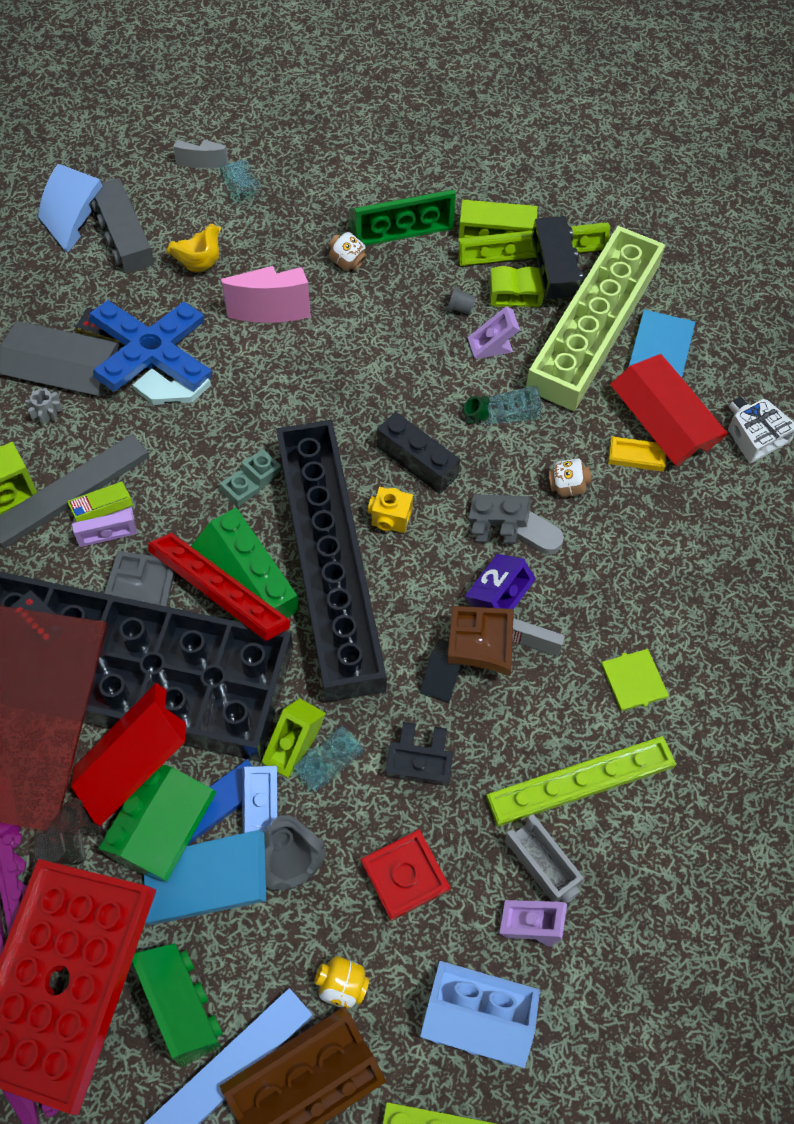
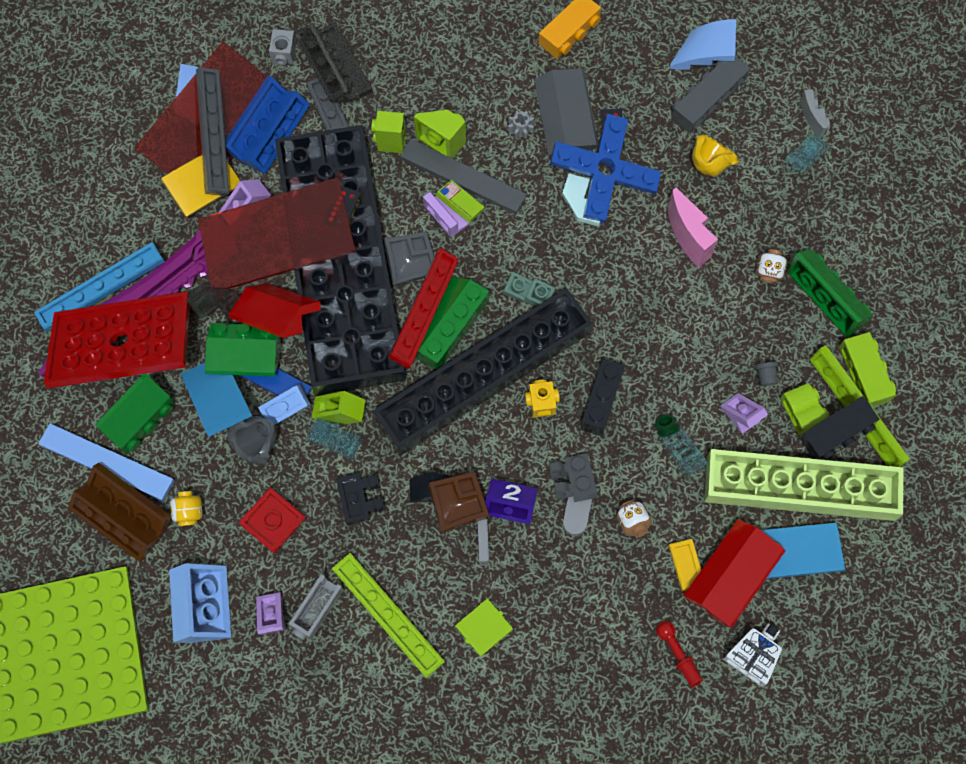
camera: 70 degrees right, 10 degrees up
none -> red pin [656,621,703,688]

